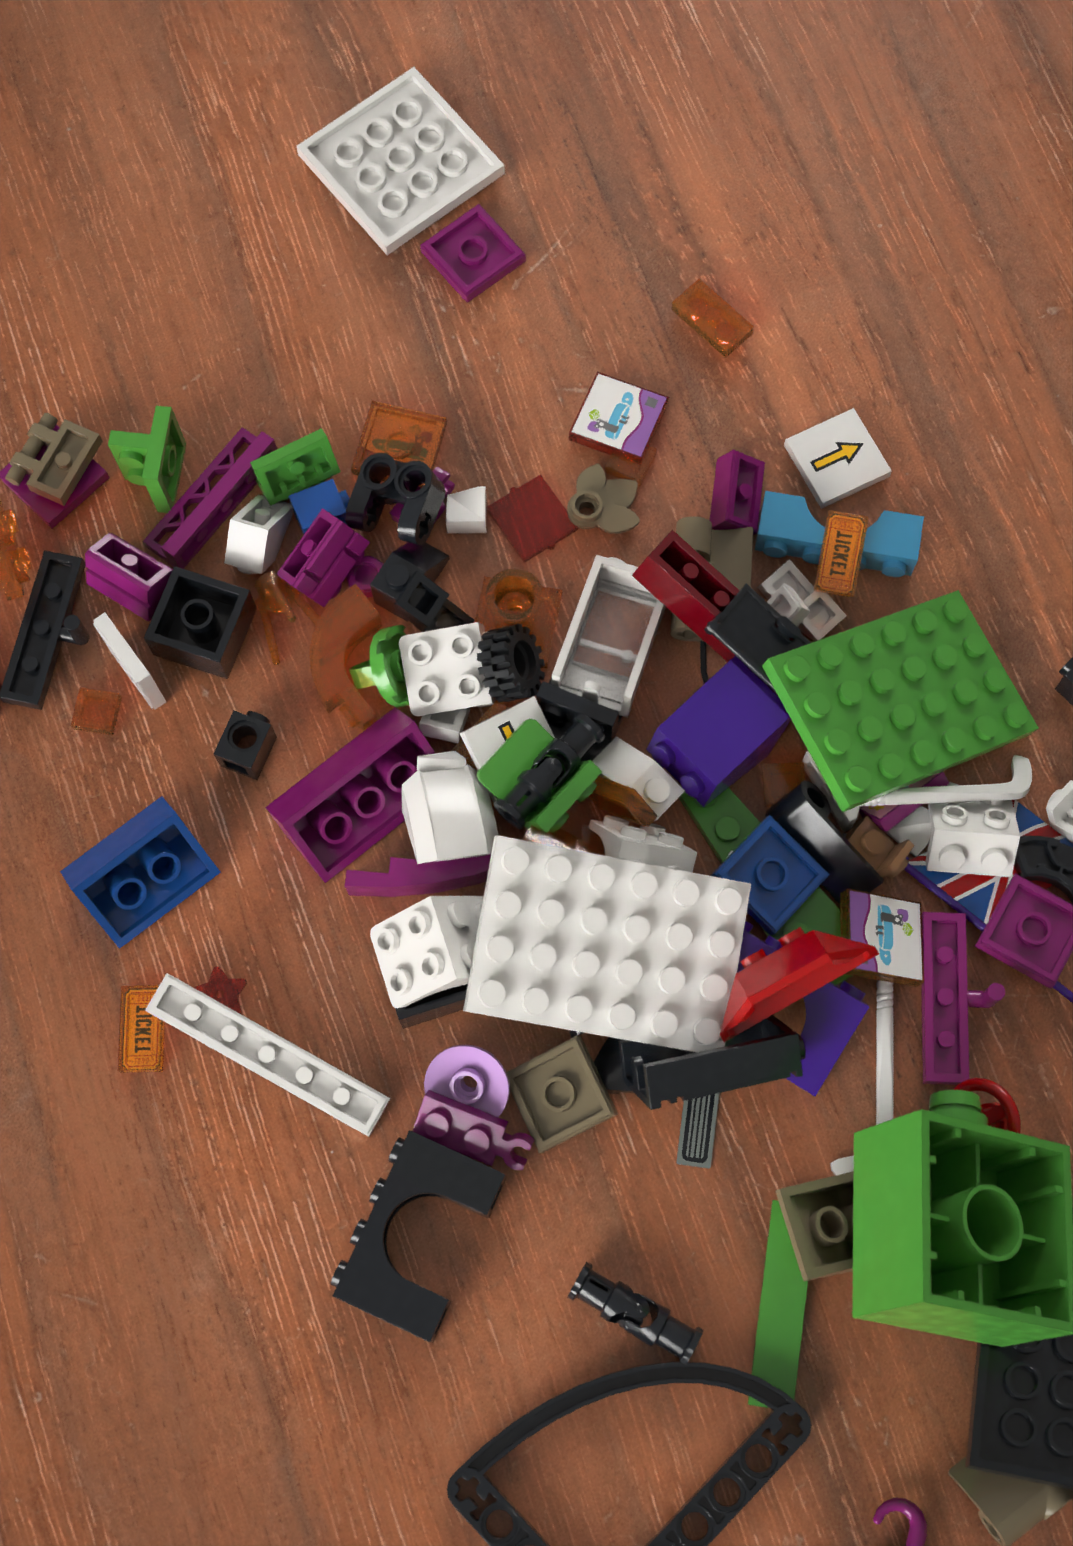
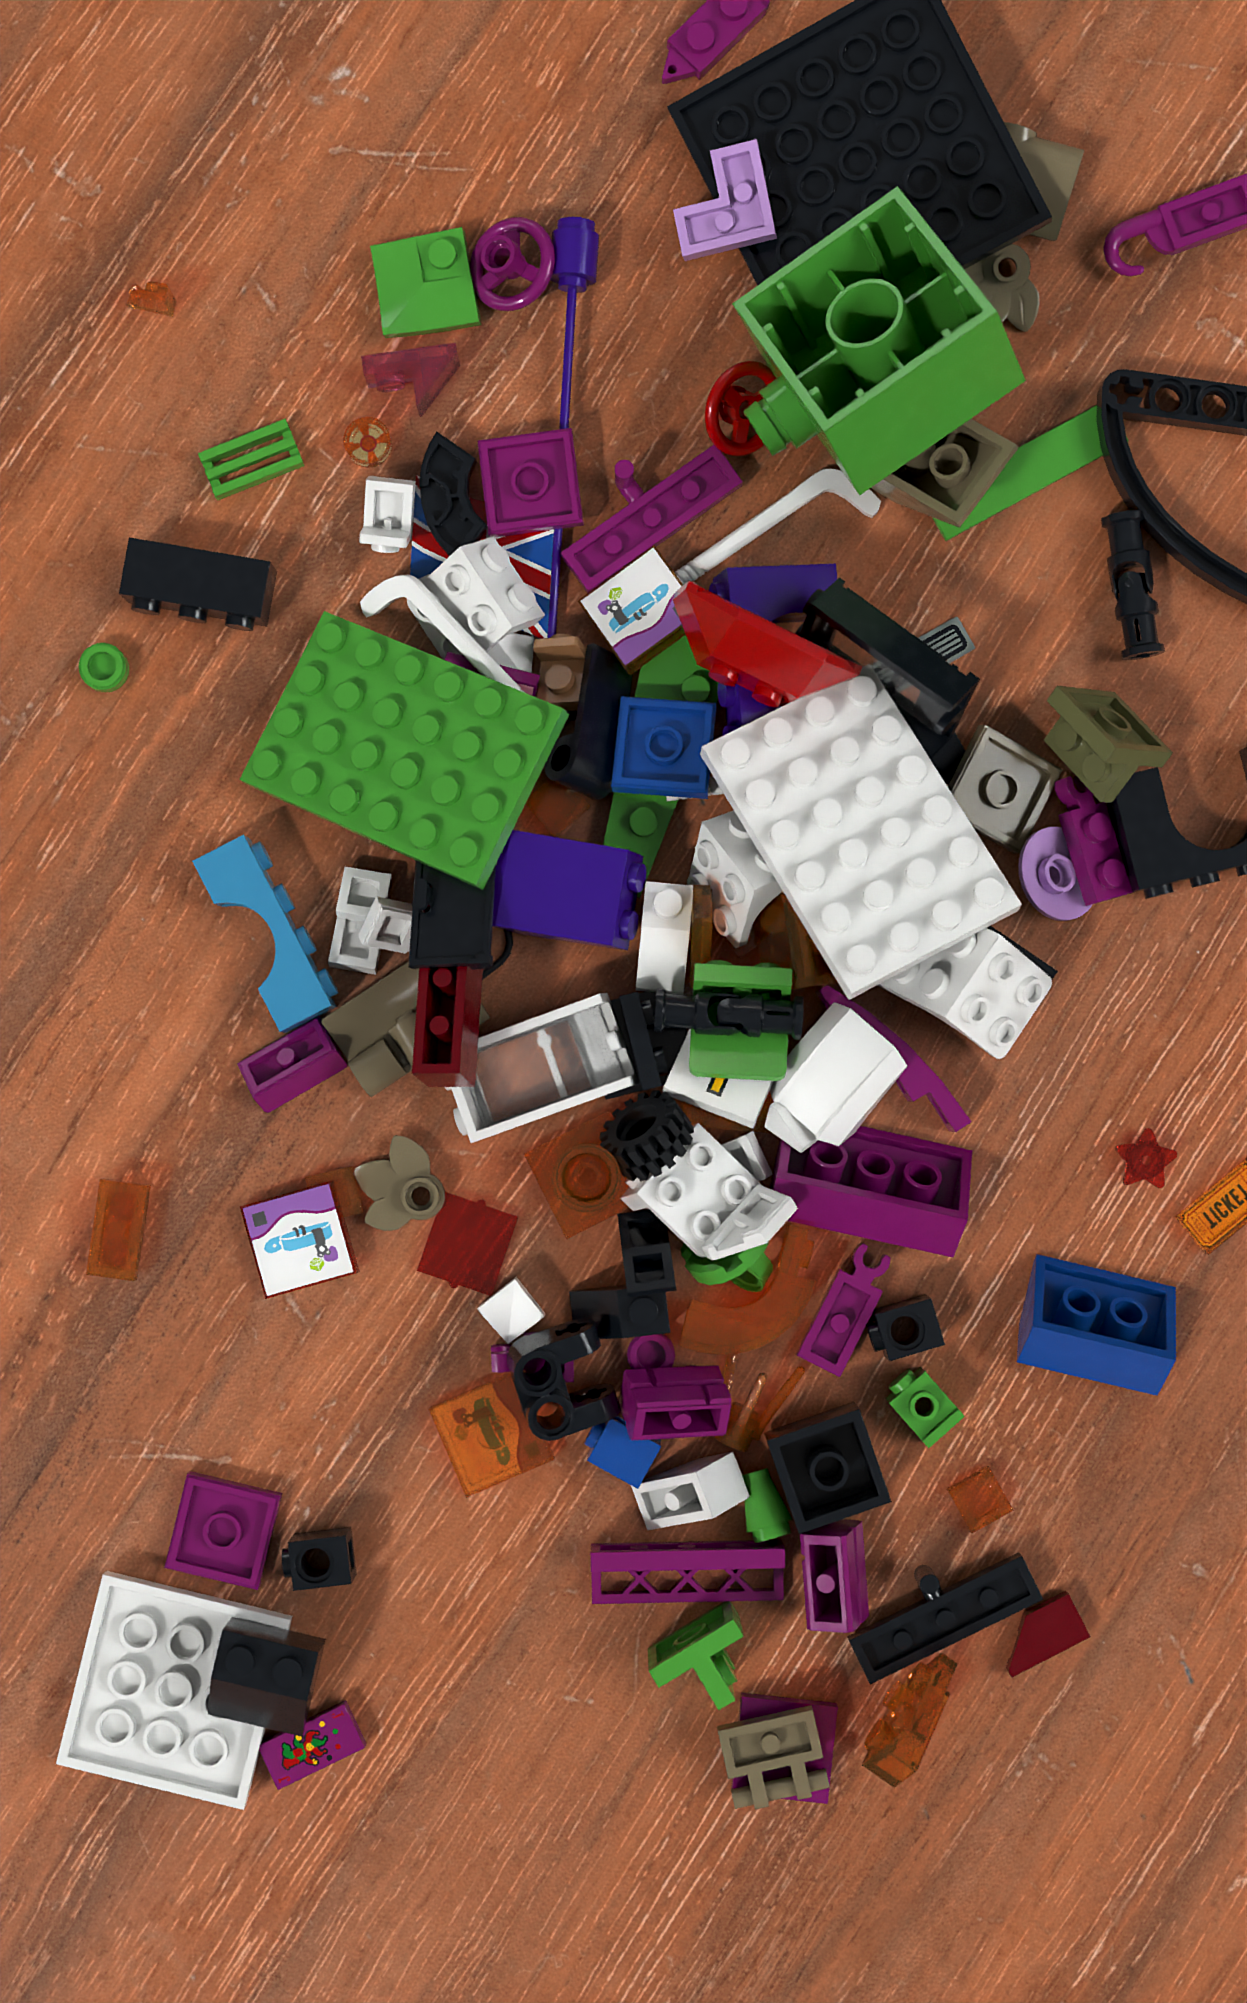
camera: 130 degrees left, 15 degrees up
white tile [93,612,166,710] -> none
white tile [145,973,391,1137] -> none
bright green bracket [250,428,341,506] -> none
white tile [784,408,892,509] -> none
clear orange tile [813,510,869,598] -> none
none -> black slope [208,1617,326,1736]
none -> magenta tile [259,1700,367,1790]
none -> black brick [282,1527,357,1591]
none -> white tile [701,1184,798,1261]
none -> bright green cone [742,1468,793,1543]
none -> magenta plate [796,1242,890,1377]
none -> bright green brick [885,1367,965,1448]
none -> dark tan plate [965,244,1040,332]
none -> olive bracket [1044,686,1173,803]

